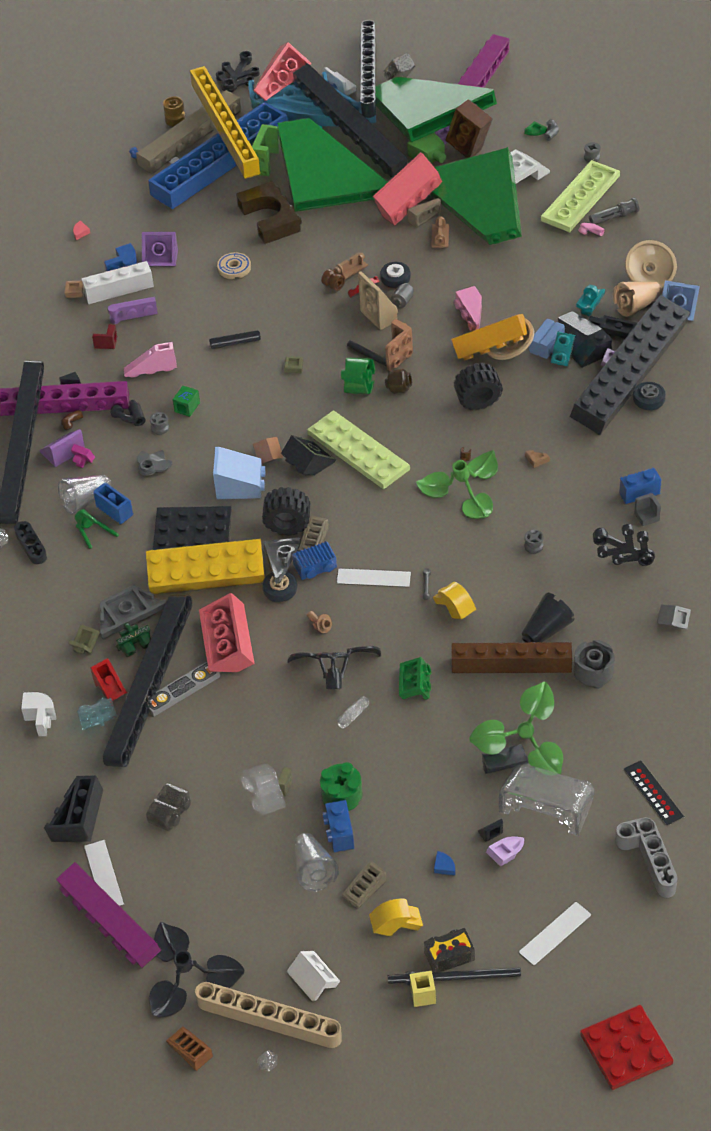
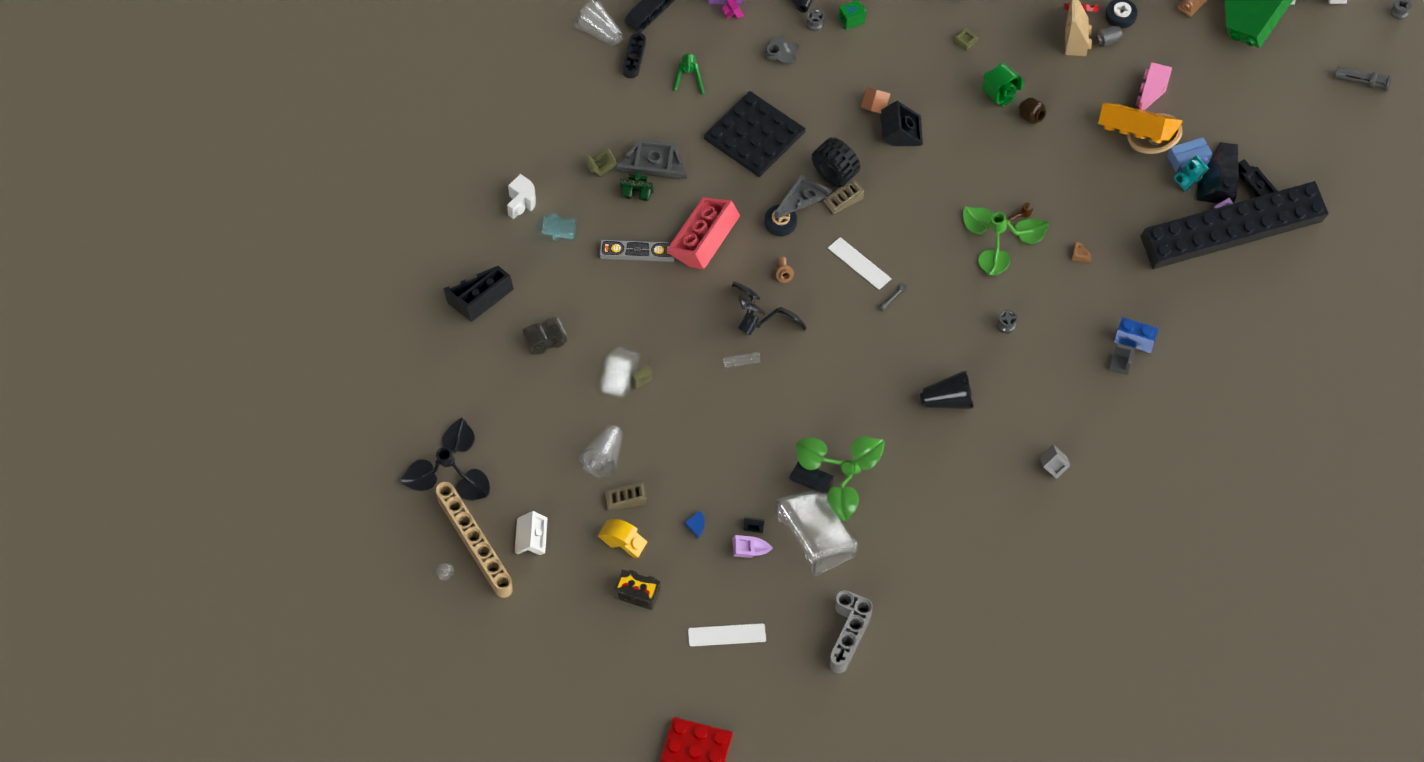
camera: 35 degrees right, 10 degrees up
magenta brick [56,862,161,968] -> none
clear cone [58,475,112,515] -> none
white sticker [84,840,124,906] -> none
red slope [90,658,127,703] -> none
blue brick [93,483,134,524] -> none
black beam [103,594,192,767] -> none
yellow brick [146,539,265,594] -> none
dark orange slope [166,1026,213,1071] -> none
light blue slope [213,447,266,499] -> none
blue brick [292,541,337,580] -> none
yellowish green plate [307,410,410,489] -> none
green brick [320,762,363,811] -> none
blue brick [322,800,355,852] -> none
black bar [347,340,387,367] -> none
nougat bracket [385,319,413,371] -> none
black bar [388,968,521,985] -> none
green bracket [399,657,432,700] -> none
light yellow brick [410,971,436,1007] -> none
yellow brick [433,582,476,619] -> none
reddish brown brick [452,642,572,673] -> none
black tyre [453,363,503,410] -> none
yellowish green plate [541,160,620,232] -> none
dark grey brick [574,640,615,688] -> none
teal hips [576,284,605,316] -> none
bright pink arm [578,223,605,236] -> none
black plant [593,524,655,566] -> none
light nougat cone [613,282,662,317] -> none
black sticker [624,760,685,825] -> none
tan dish [625,240,677,288] -> none
black wheel [633,382,666,410] -> none
light blue slope [662,280,700,321] -> none

